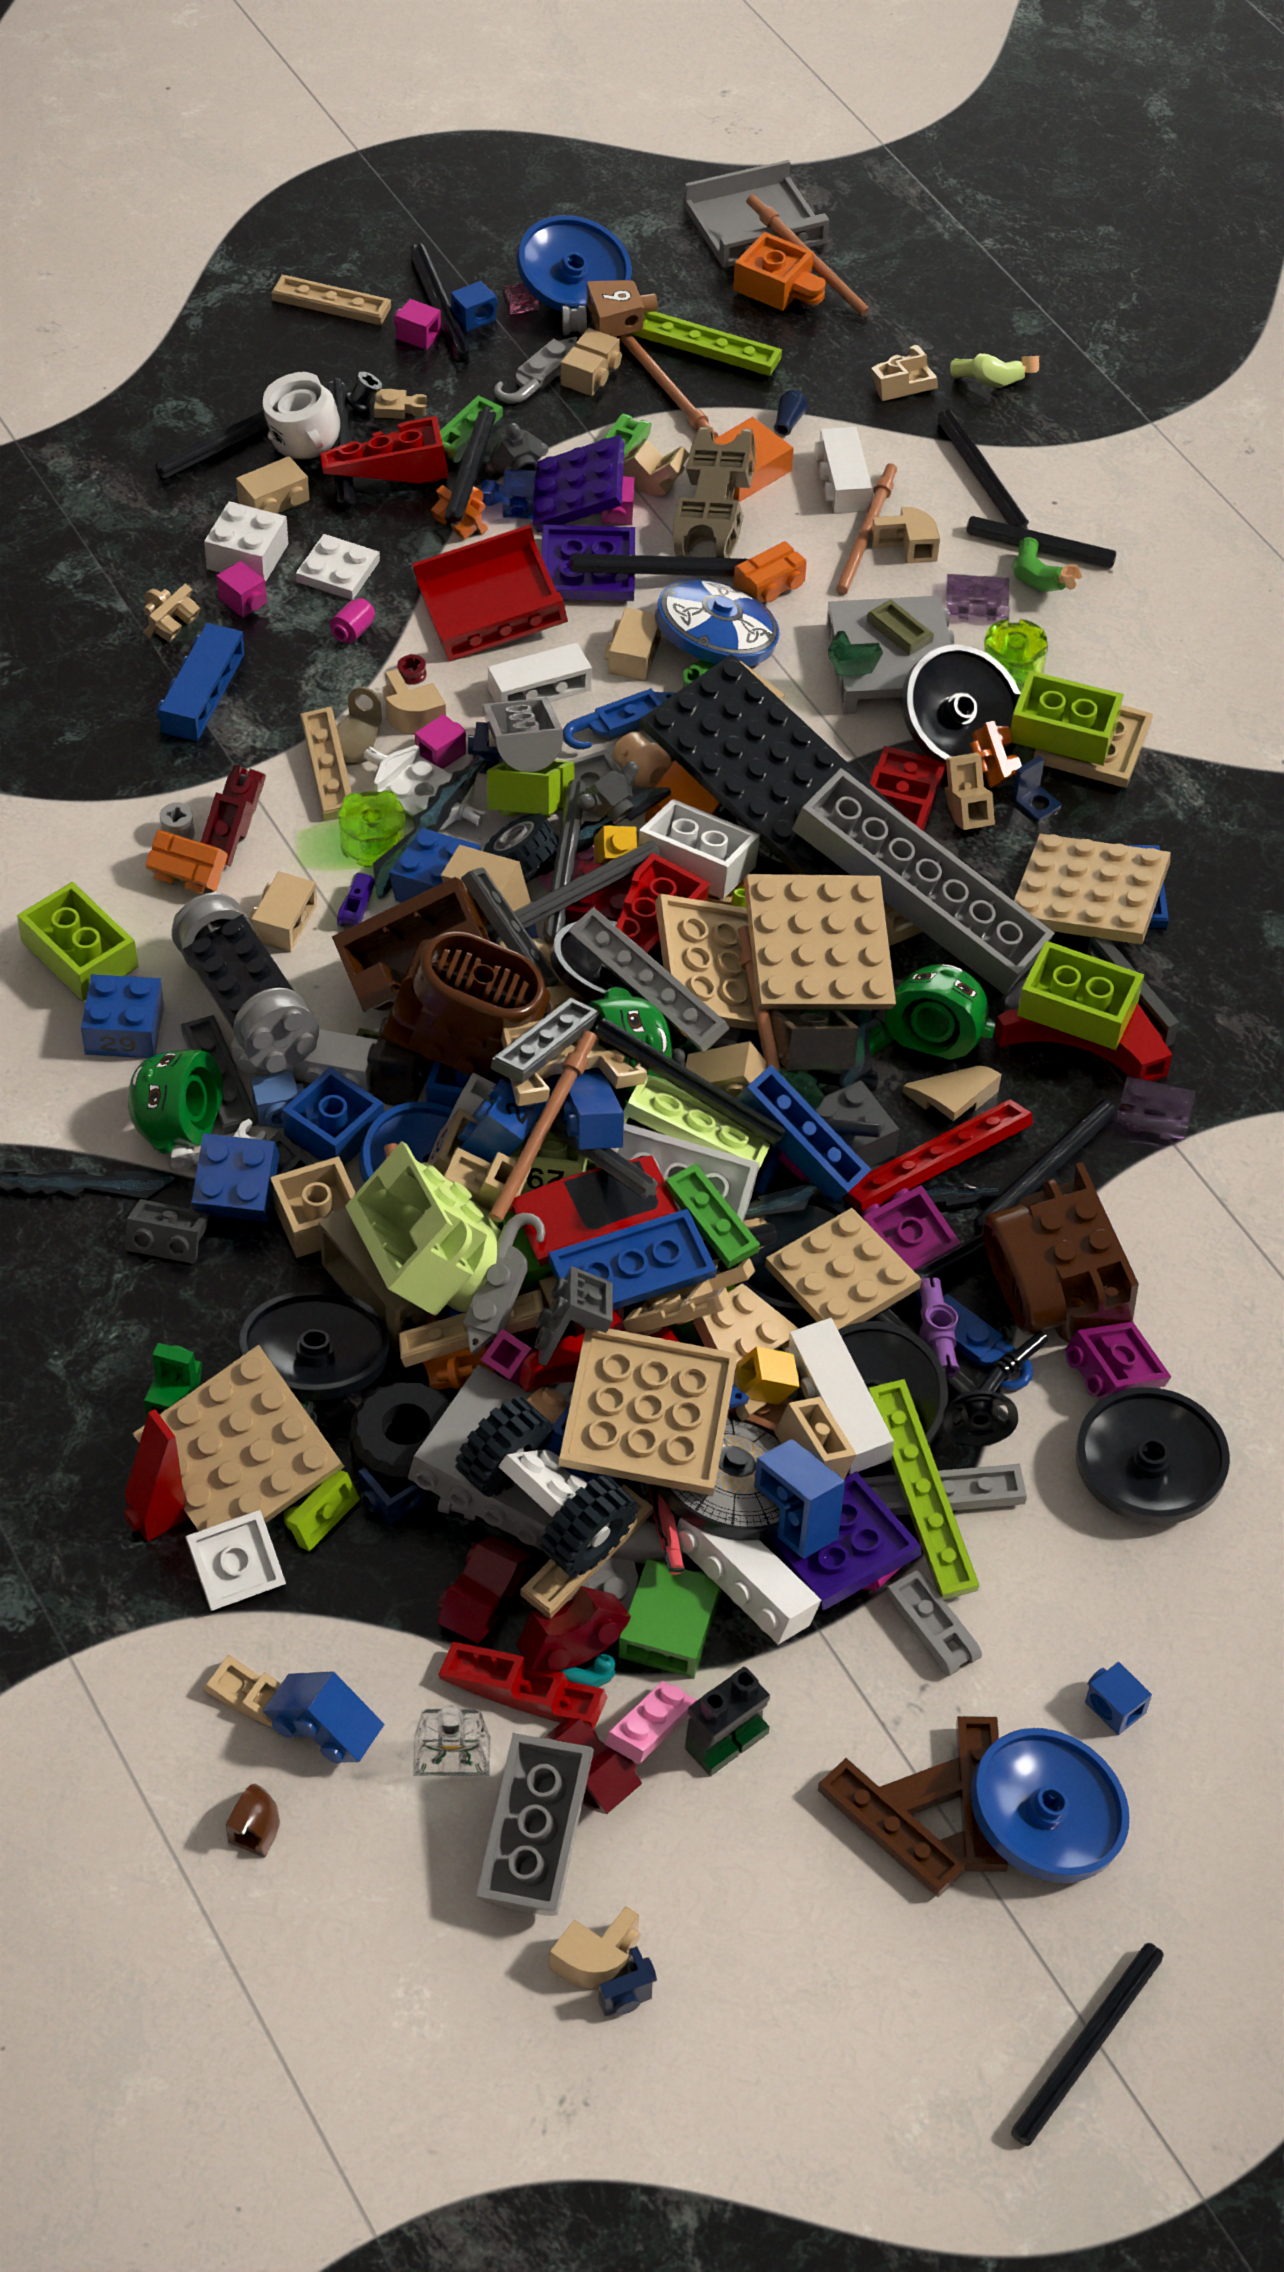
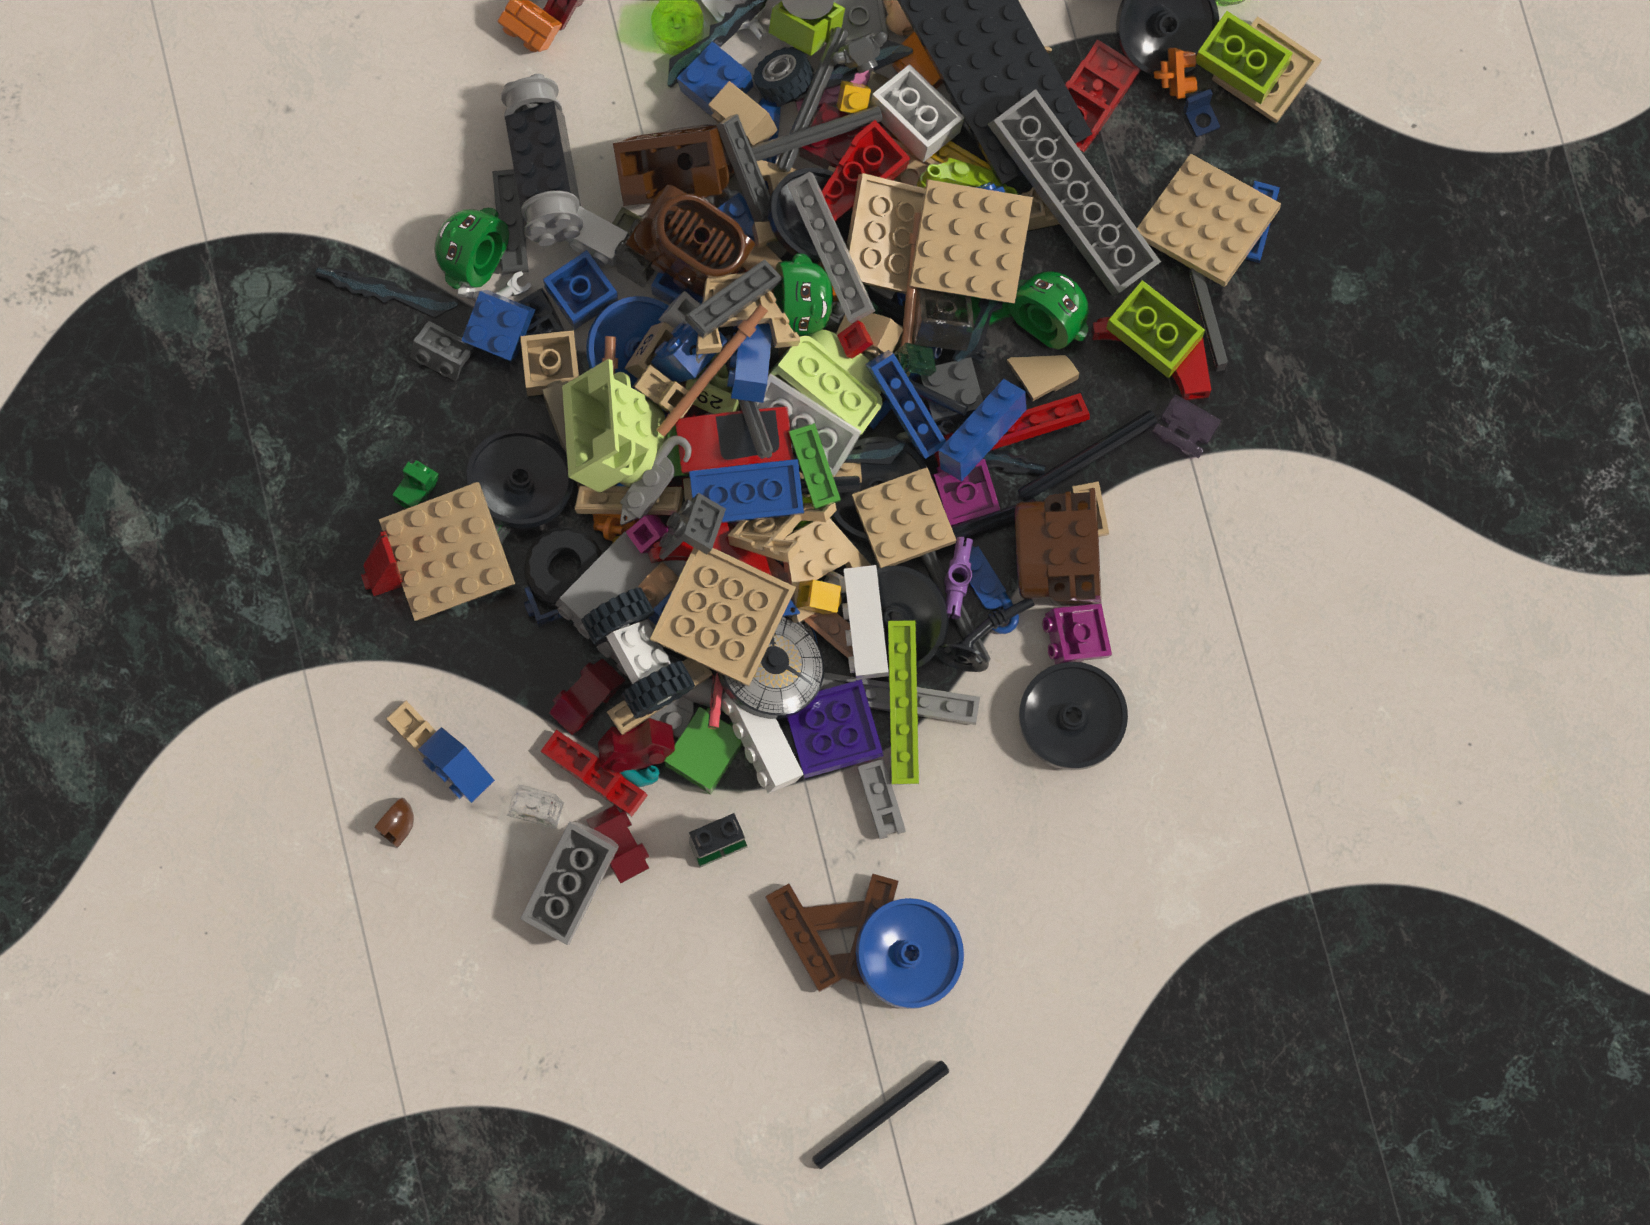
camera: 15 degrees right, 25 degrees up
lime brick [17,881,138,1001] -> none
blue brick [81,974,164,1058] -> none
white plate [185,1510,286,1611] -> none
tan brick [249,871,317,952] -> none
medium blue brick [251,1070,304,1128] -> none
lime tile [283,1470,360,1551] -> none
dark purple bar [337,873,375,926] -> none
tan brick [549,1906,641,1990] -> none
black axle [594,1018,785,1146] -> none
dark blue bracket [599,1946,657,2016] -> none
bright pink plate [605,1681,697,1764] -> none
blue brick [754,1439,845,1559] -> none
tan brick [775,1396,857,1480] -> none
tan brick [945,753,995,830] -> none
blue brick [1085,1661,1152,1735] -> none
none -> red tile [837,320,873,359]
none -> blue brick [939,379,1026,482]

